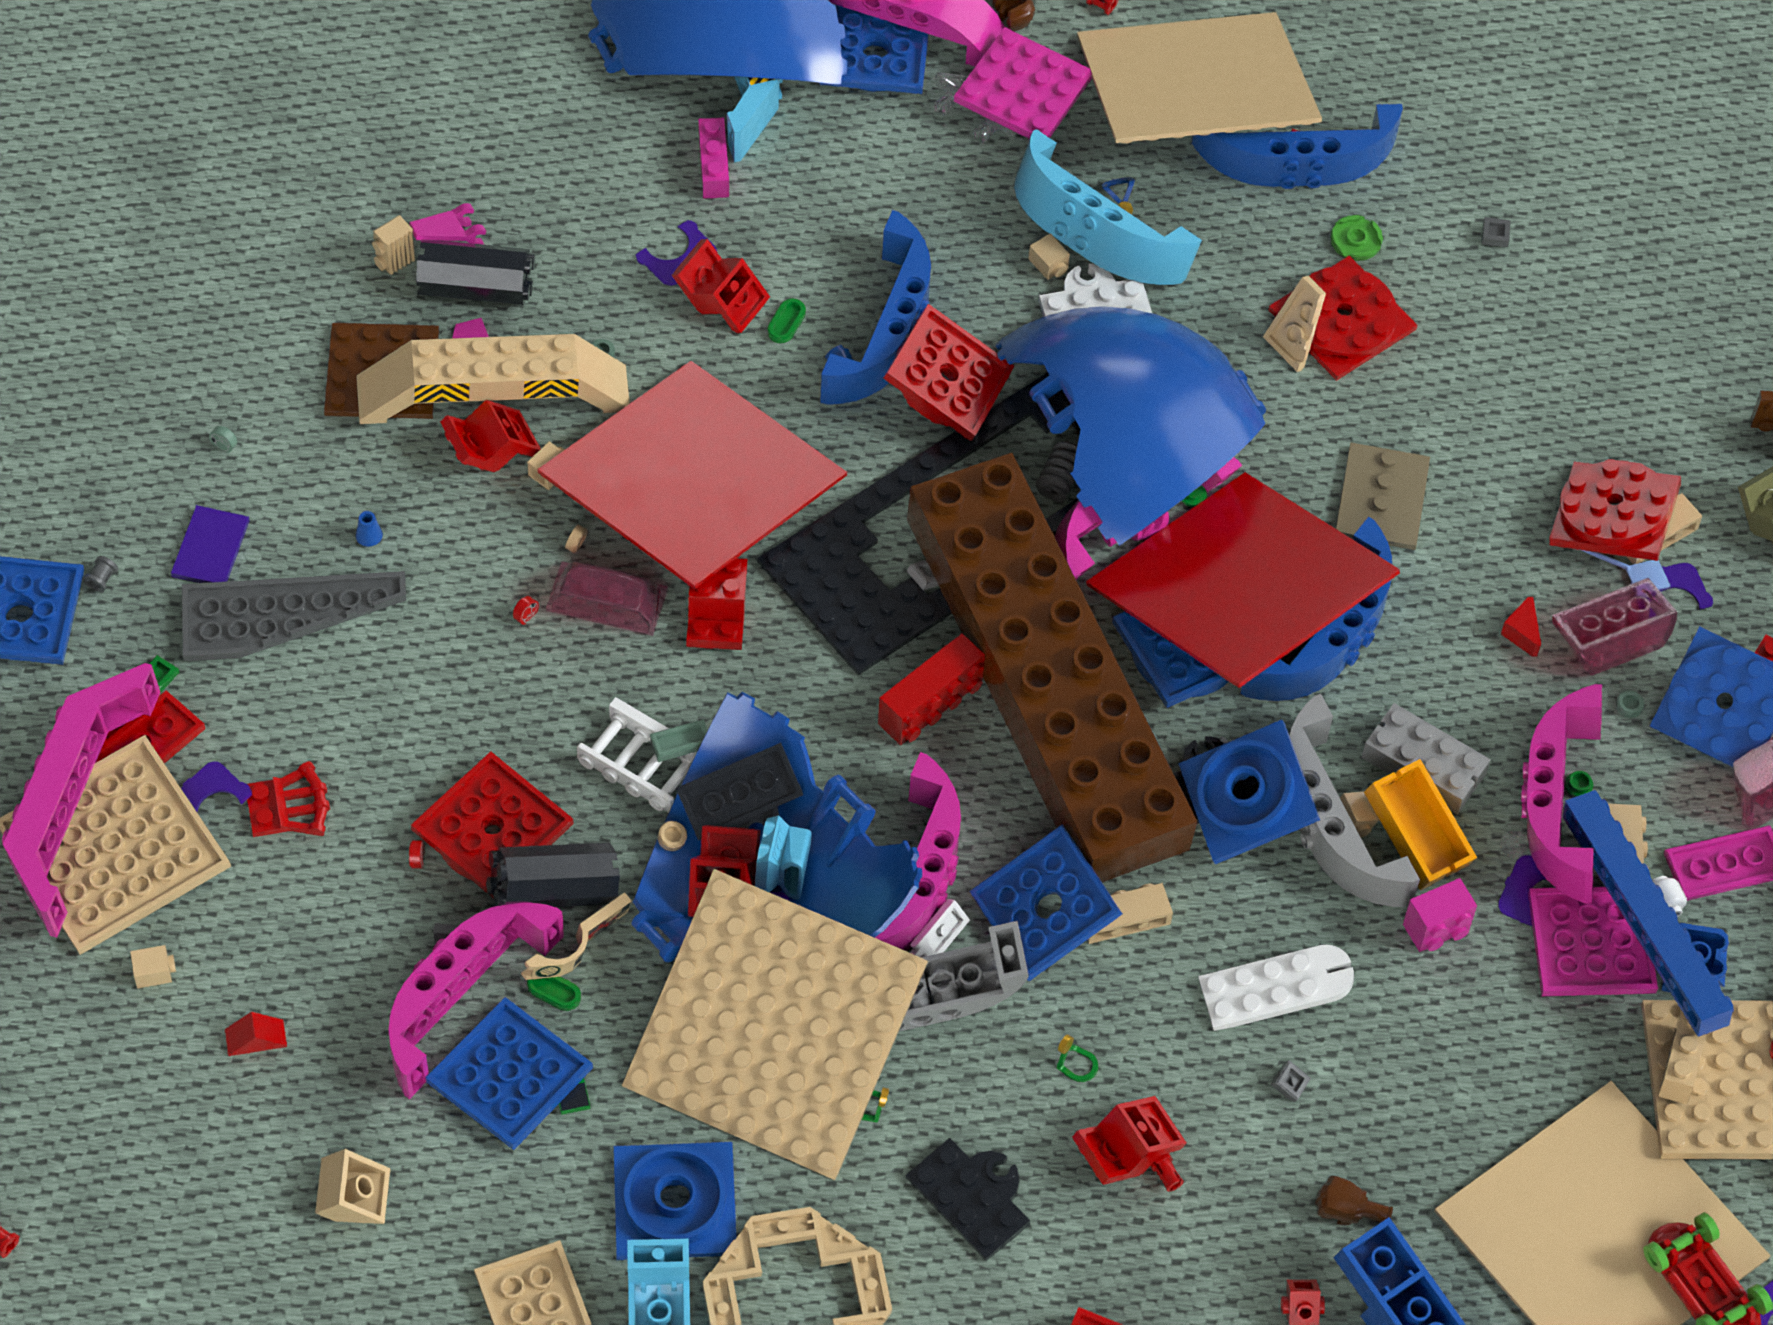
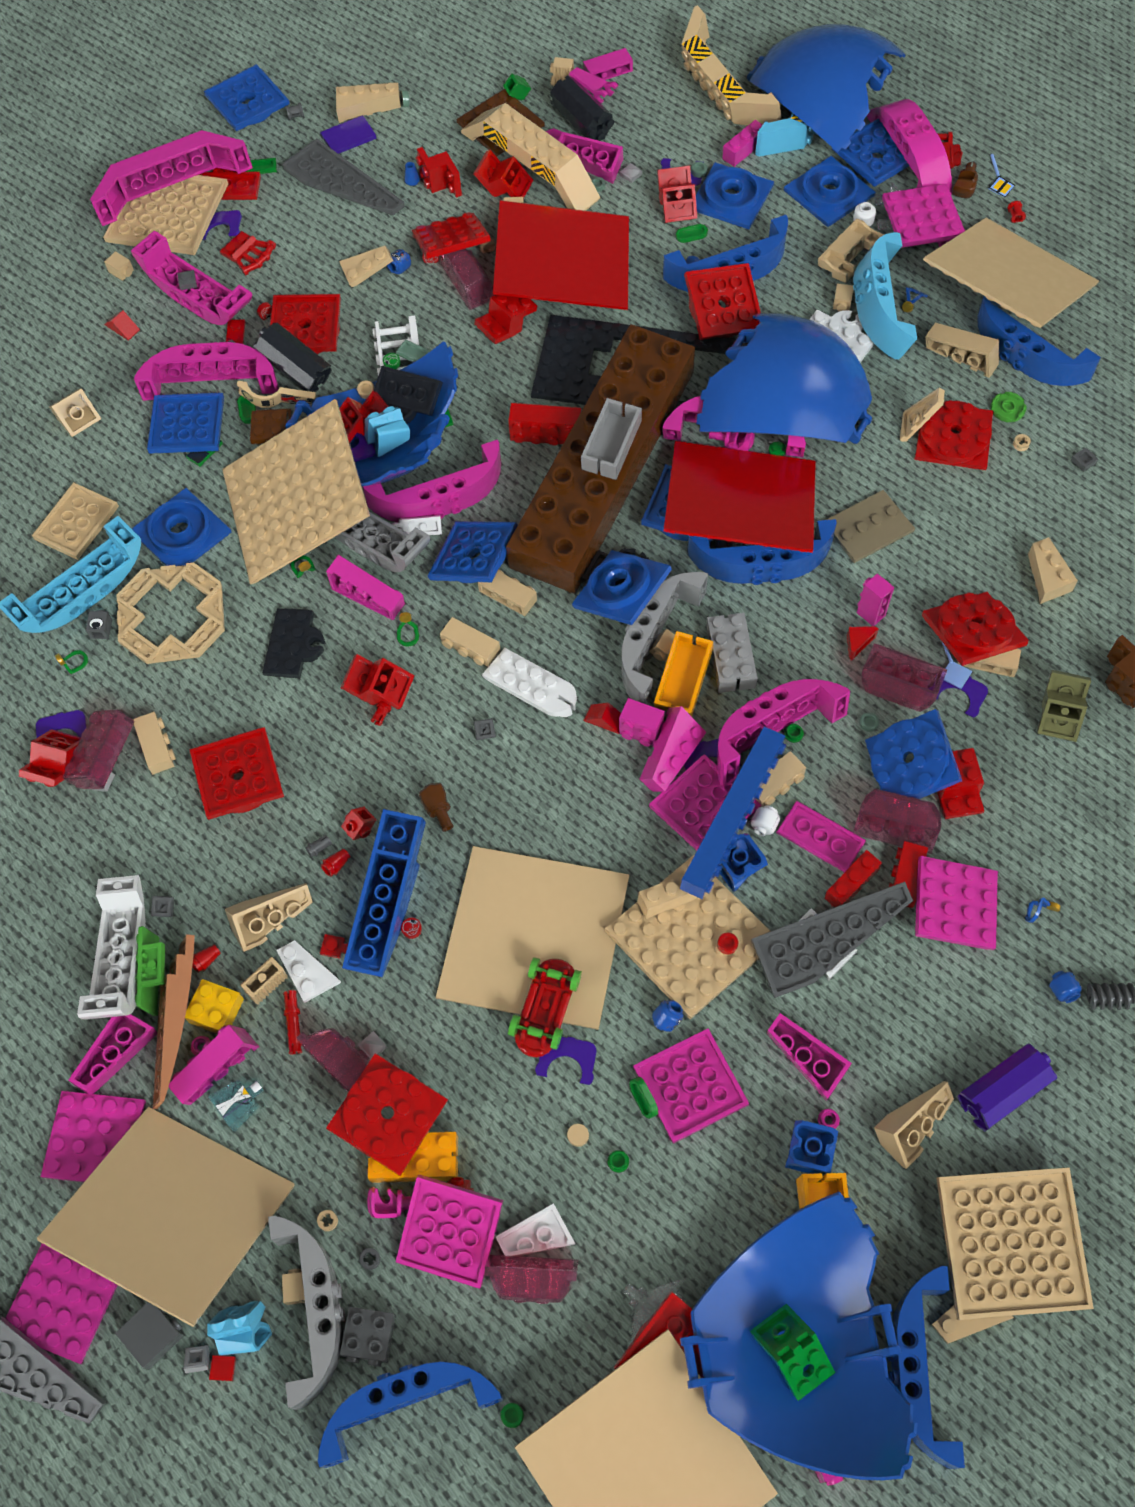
camera: 55 degrees right, 5 degrees up
none -> dark pink slope [131,230,252,325]
none -> dark grey plate [177,270,197,290]
none -> red plate [226,319,246,344]
none -> reddish brown bracket [250,408,292,444]
none -> dark pink wedge [326,555,405,620]
none -> tan wedge [336,83,401,123]
none -> tan wing [339,246,393,287]
none -> green tile [383,353,401,369]
none -> blue head [387,249,411,274]
none -> red plate [412,212,491,259]
none -> red bracket [416,147,462,198]
none -> tan brick [440,617,500,667]
none -> green brick [503,73,531,100]
none -> dark pink wedge [559,132,623,184]
none -> light grey piece [581,398,642,480]
none -> dark pink brick [583,48,633,80]
none -> red slope [584,702,621,734]
none -> light grey tile [620,163,642,183]
none -> dark pink wedge [640,706,706,792]
none -> tan slope [681,5,782,125]
none -> sand green tile [691,162,707,178]
none -> blue piece [696,162,774,229]
none -> blue piece [784,156,876,227]
none -> tan bracket [818,219,885,283]
none -> white head [853,202,876,227]
none -> dark pink brick [857,573,894,626]
none -> tan wedge [925,323,999,378]
none -> tan bush [1013,434,1031,451]
none -> tan wedge [1028,537,1078,604]

